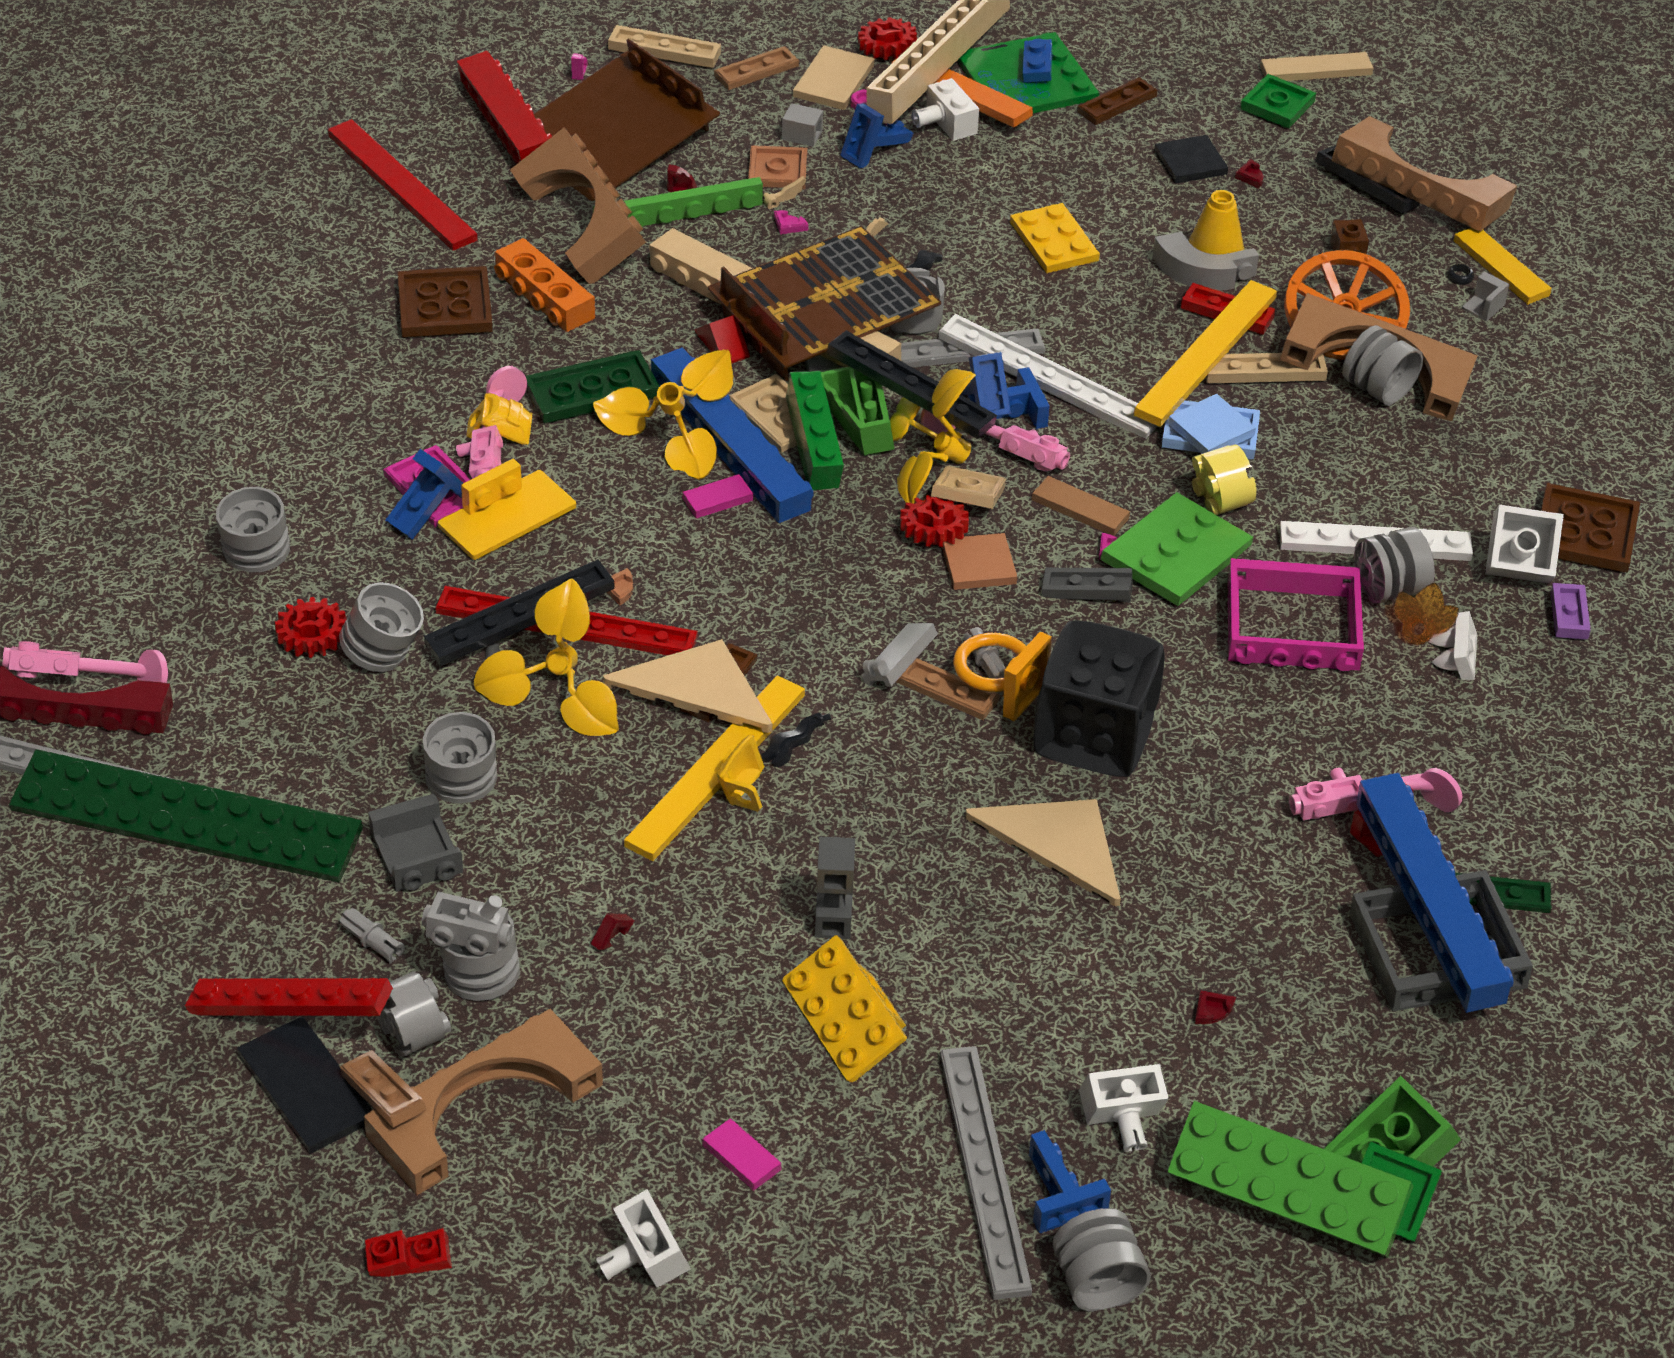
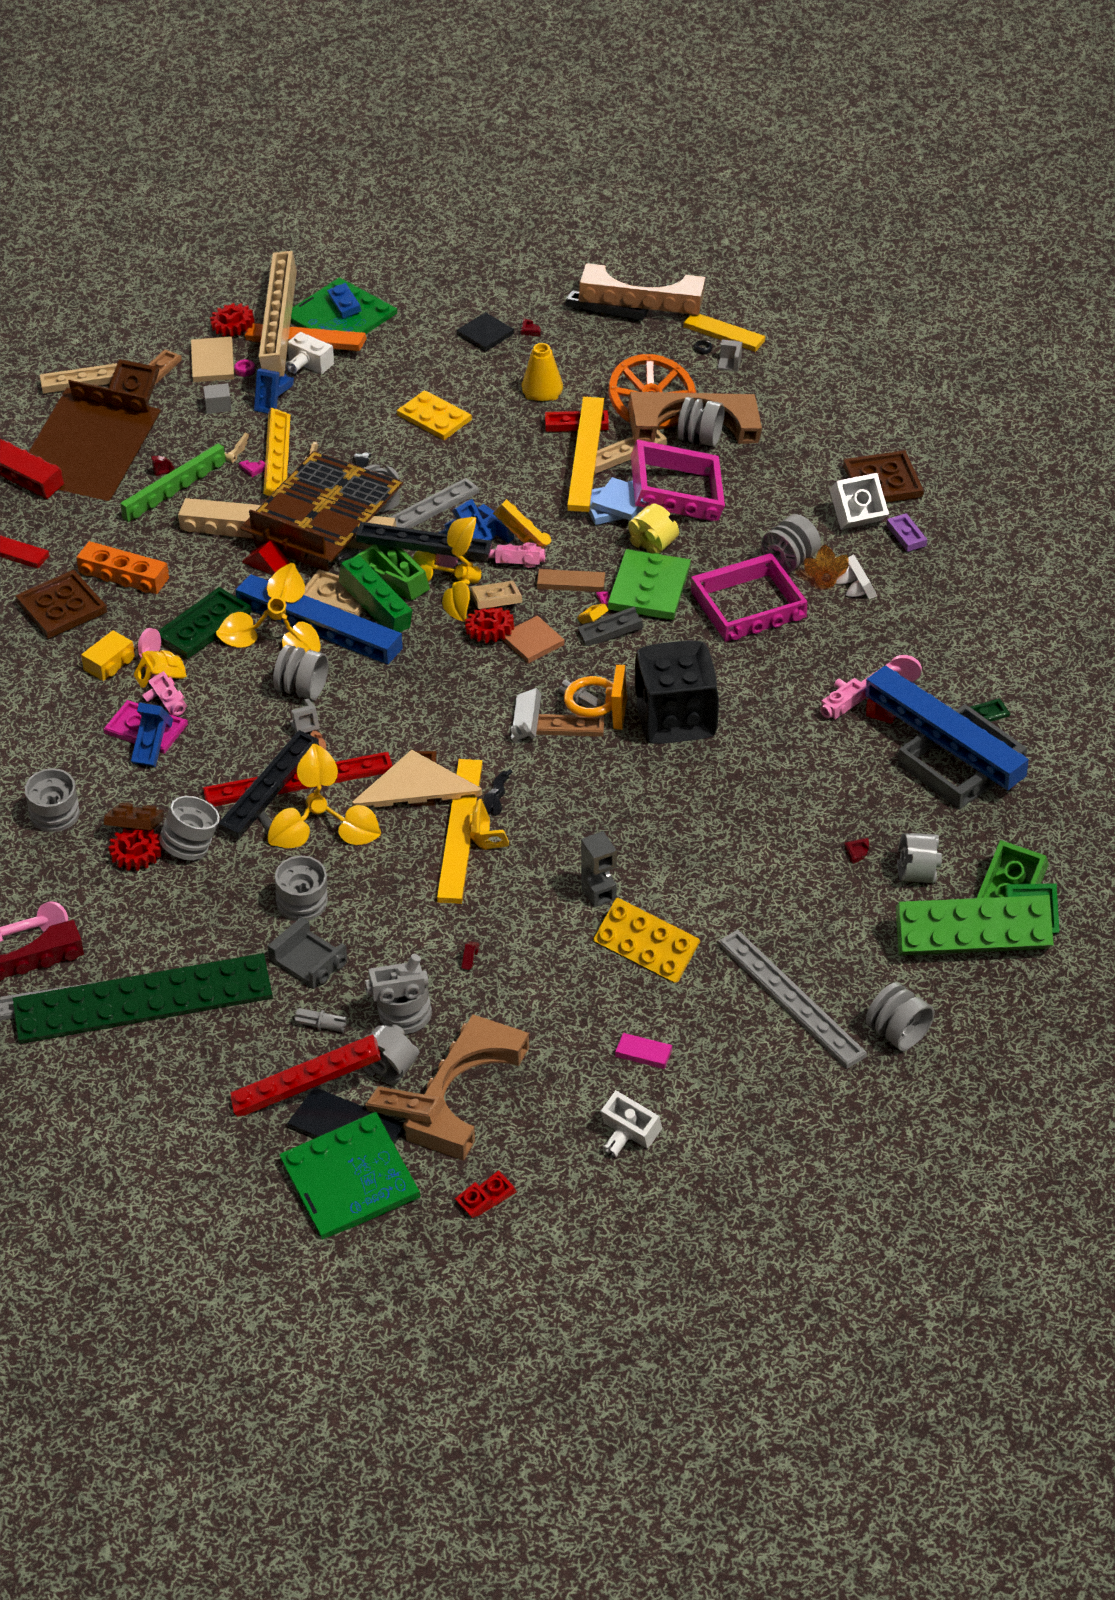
camera: 25 degrees left, 0 degrees up
yellow bracket [438,459,576,560] -> none
medium nougat arch [510,128,646,284] -> none
dark pink tile [571,53,588,80] -> none
dark pink tile [683,474,753,518] -> none
nougat tile [748,145,807,189] -> none
white tile [939,314,1157,439] -> none
tan tile [966,799,1121,906] -> none
blue bracket [1029,1130,1111,1234] -> none
reddish brown tile [1077,77,1158,125] -> none
white brick [1079,1064,1169,1152] -> none
light grey arch [1152,231,1259,290] -> none
green plate [1240,74,1316,128] -> none
tan tile [1260,52,1373,81] -> none
white plate [1279,521,1473,561] -> none
reddish brown brick [1330,219,1369,254] -> none
none -> yellow brick [81,630,135,681]
none -> reddish brown plate [104,803,164,830]
none -> reddish brown plate [109,359,159,403]
none -> yellow tile [263,408,291,496]
none -> light grey wheel [273,645,329,700]
none -> green plate [279,1112,421,1240]
none -> light grey panel [290,698,320,733]
none -> yellow plate [492,499,551,549]
none -> yellow tile [577,604,609,624]
none -> dark pink window [631,440,725,521]
none -> light grey brick [897,833,942,883]

